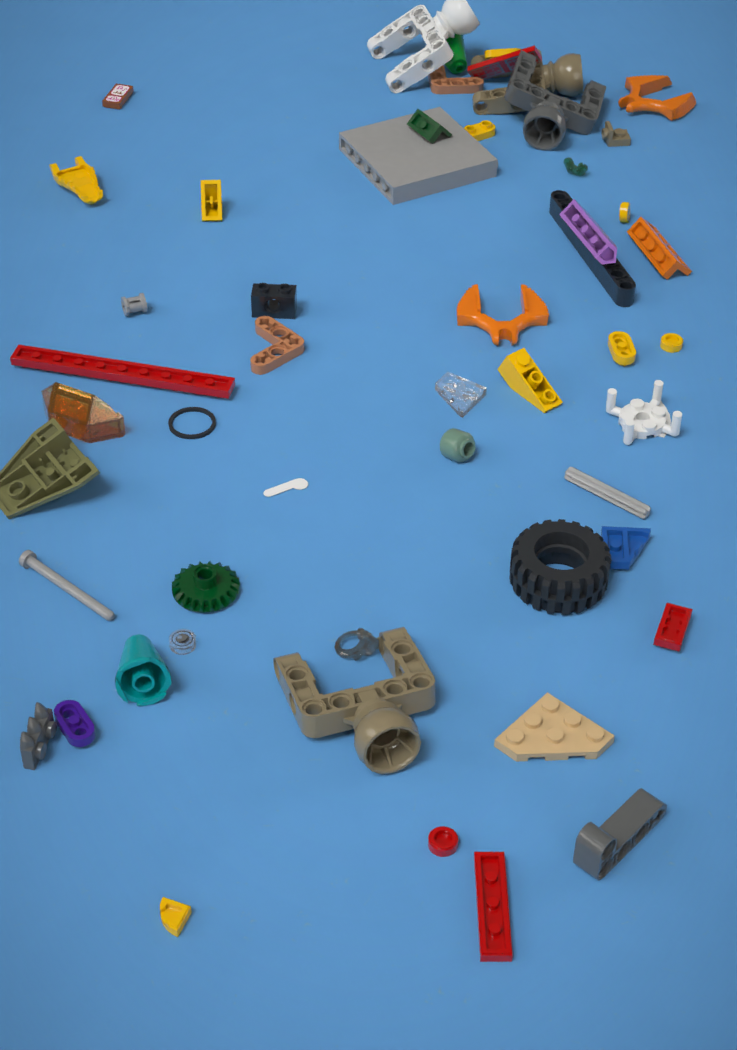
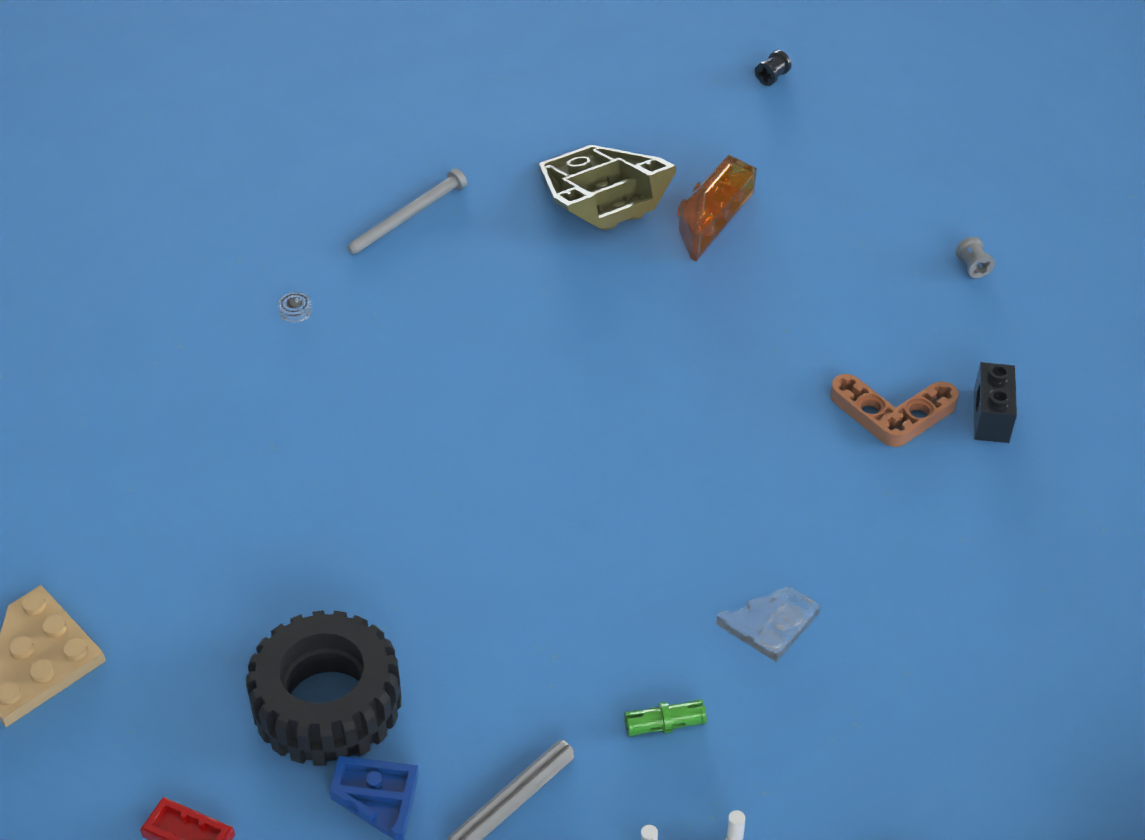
camera: 95 degrees right, 5 degrees up
red plate [10,344,235,399] -> none
dark grey plate [20,702,57,770] -> none
dark purple plate [54,700,95,747] -> none
teal cone [115,634,172,706] -> none
black piece [168,407,216,439] -> none
dark green gear [172,561,240,612] -> none
white sticker [263,478,308,497] -> none
dark tan piece [273,627,436,774] -> none
clear smoke piece [334,628,379,661] -> none
sand green head [440,428,475,462] -> none
orange piece [457,284,549,346] -> none
yellow slope [497,348,563,413] -> none
none -> bright green pin [624,699,707,737]

